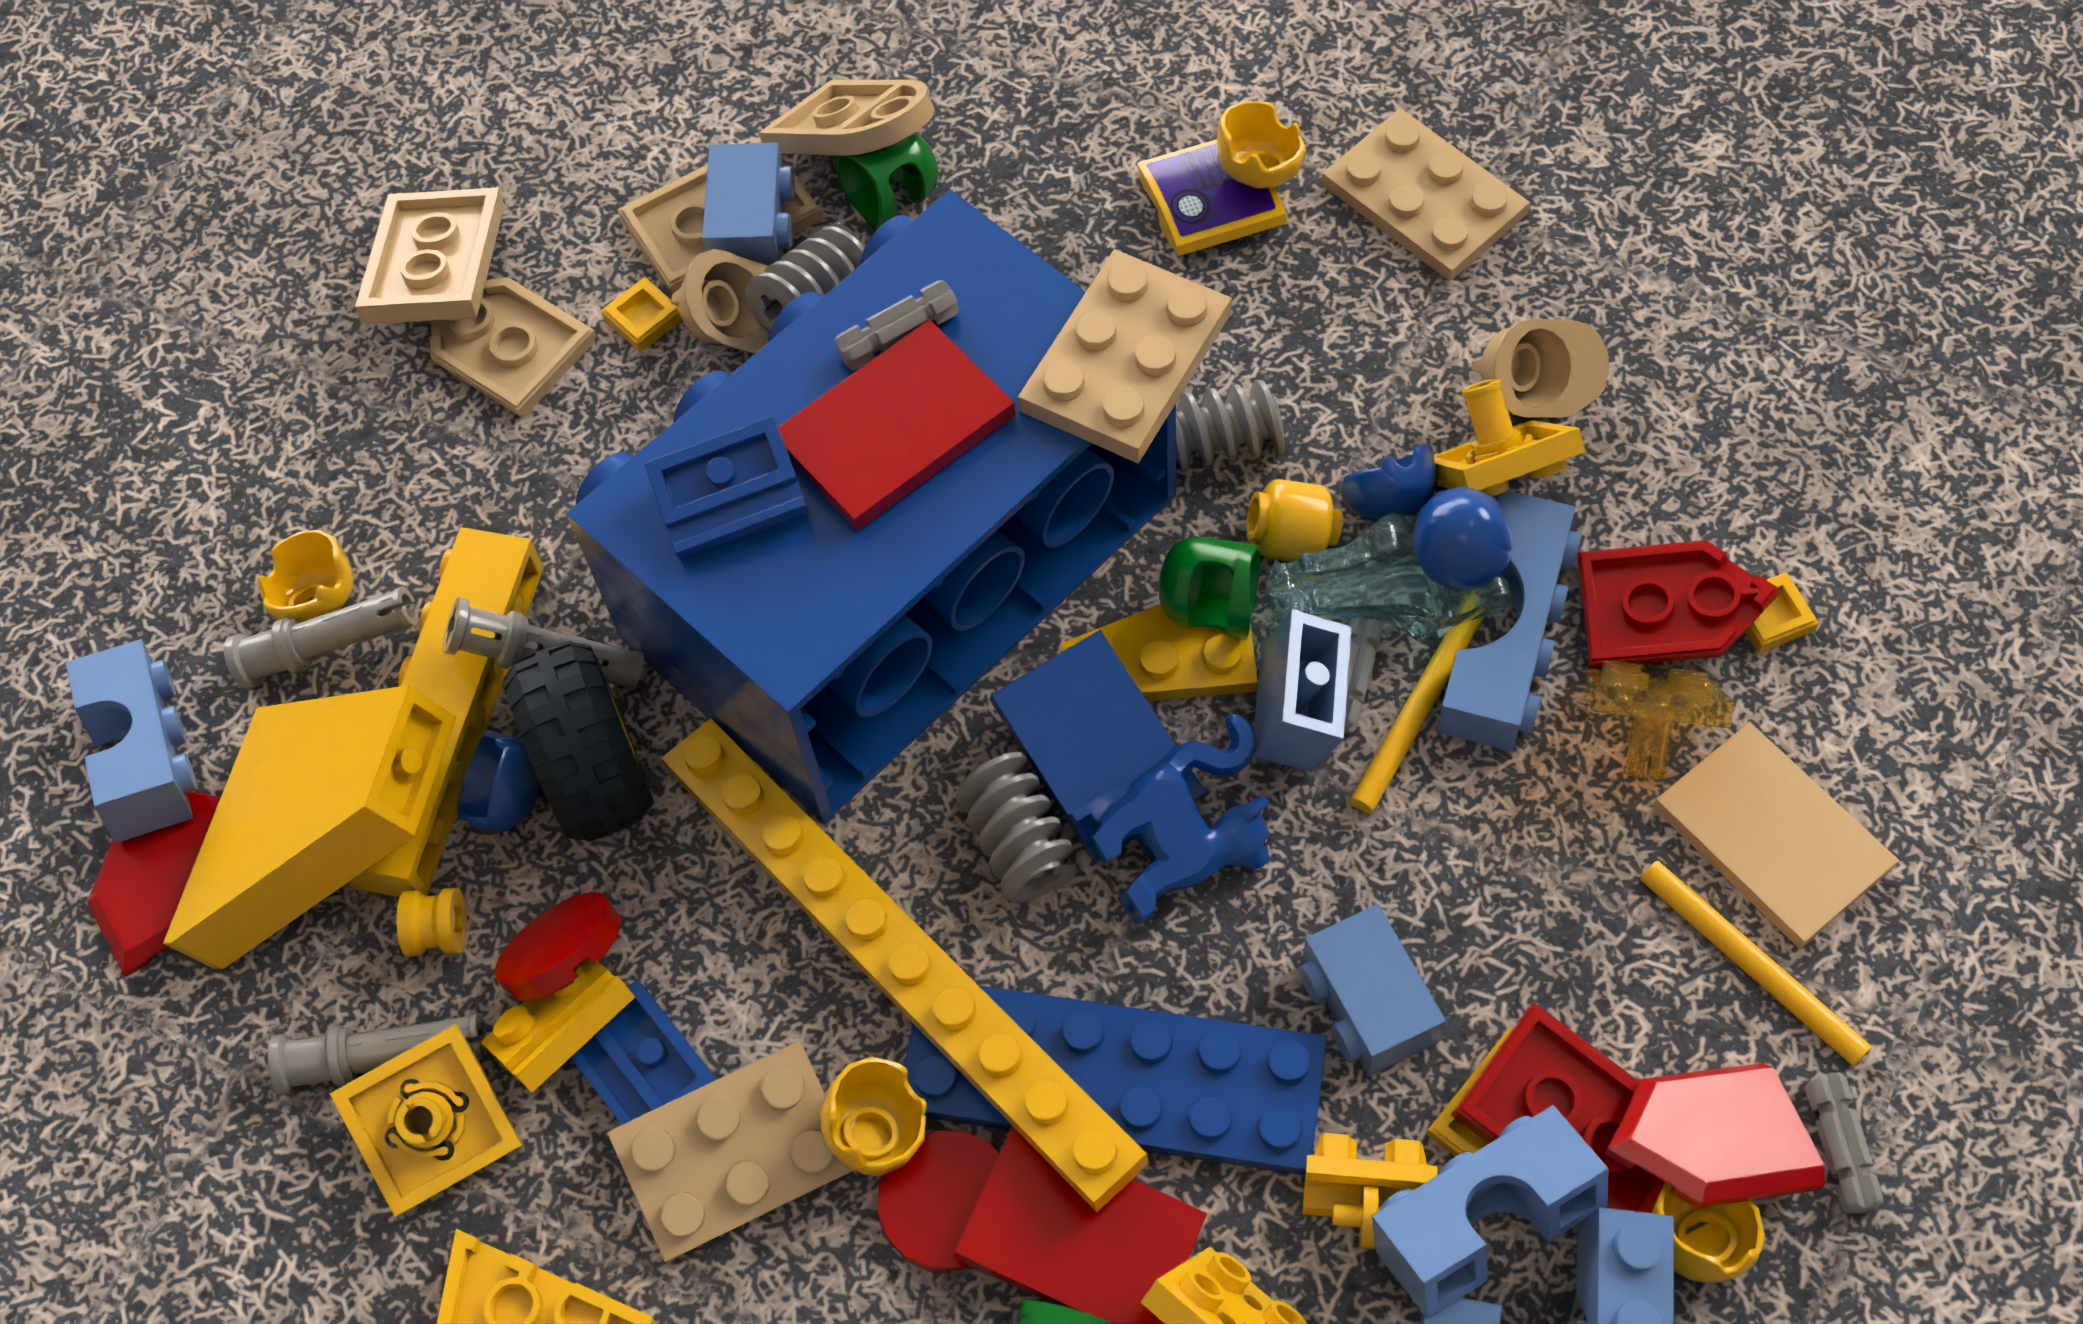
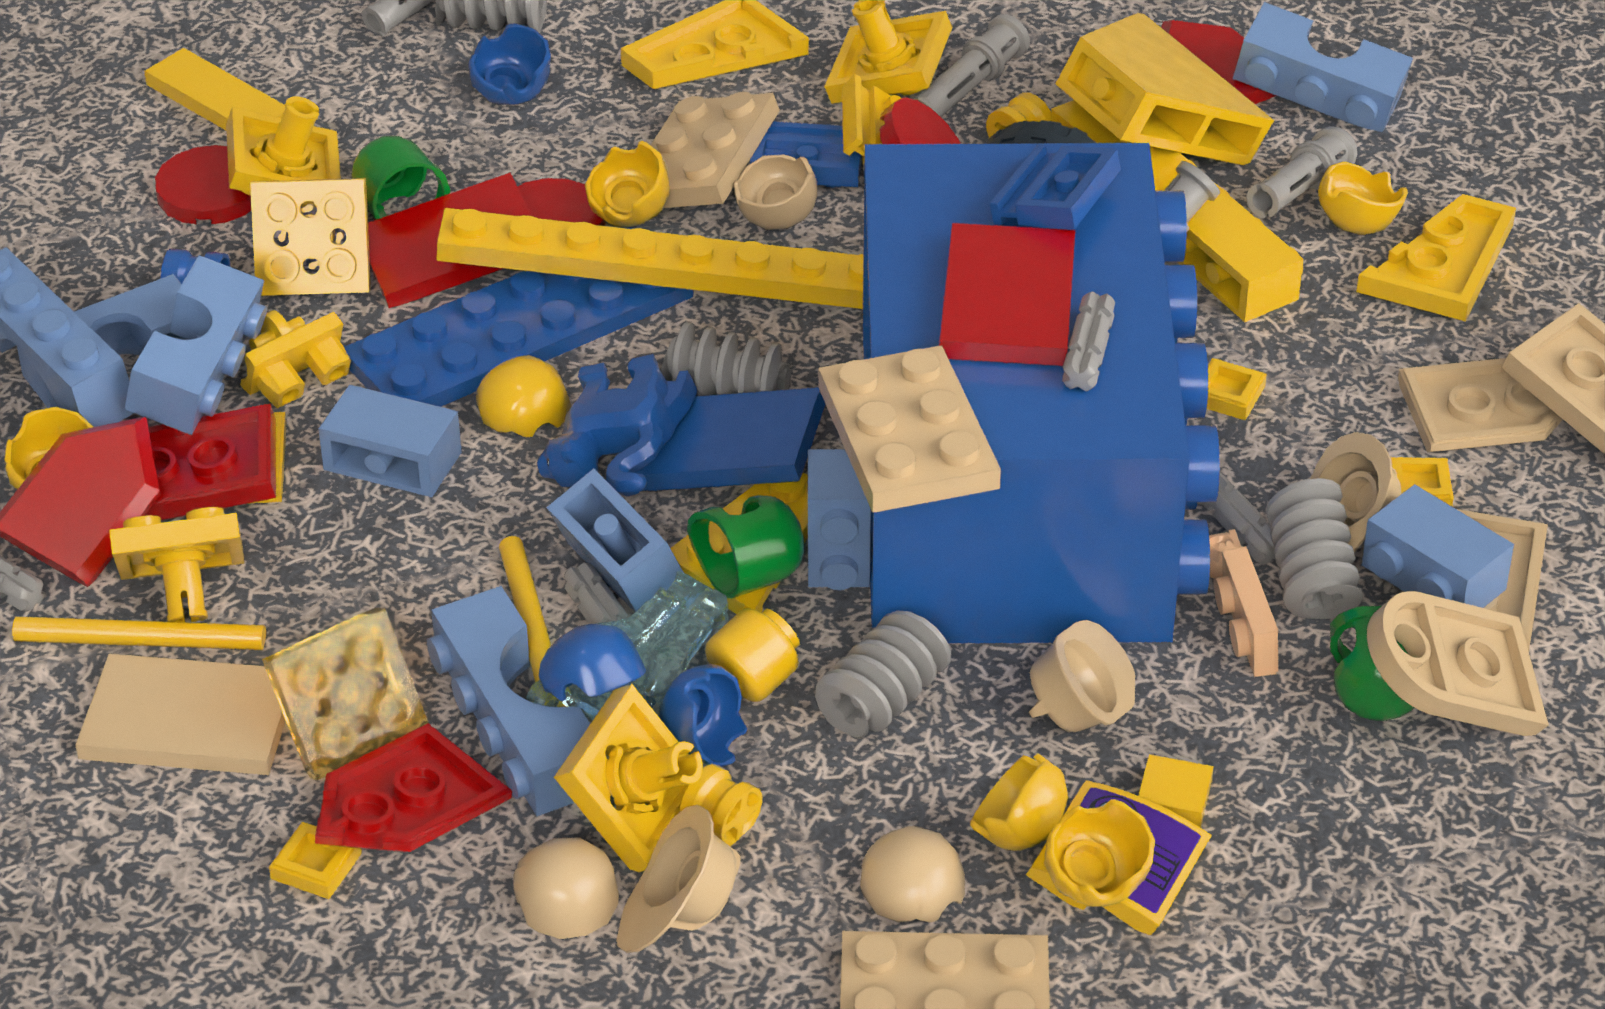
camera: 130 degrees right, 20 degrees down
none -> yellow plate [109,507,245,622]
none -> yellow hair [476,355,572,437]
none -> tan hair [513,838,619,939]
none -> yellow wheel [680,764,762,847]
none -> tan hair [733,154,817,230]
none -> medium blue brick [808,449,871,590]
none -> tan hair [860,826,965,922]
none -> yellow hair [970,753,1068,851]
none -> yellow tile [1138,754,1214,827]
none -> yellow wing [1356,194,1516,322]

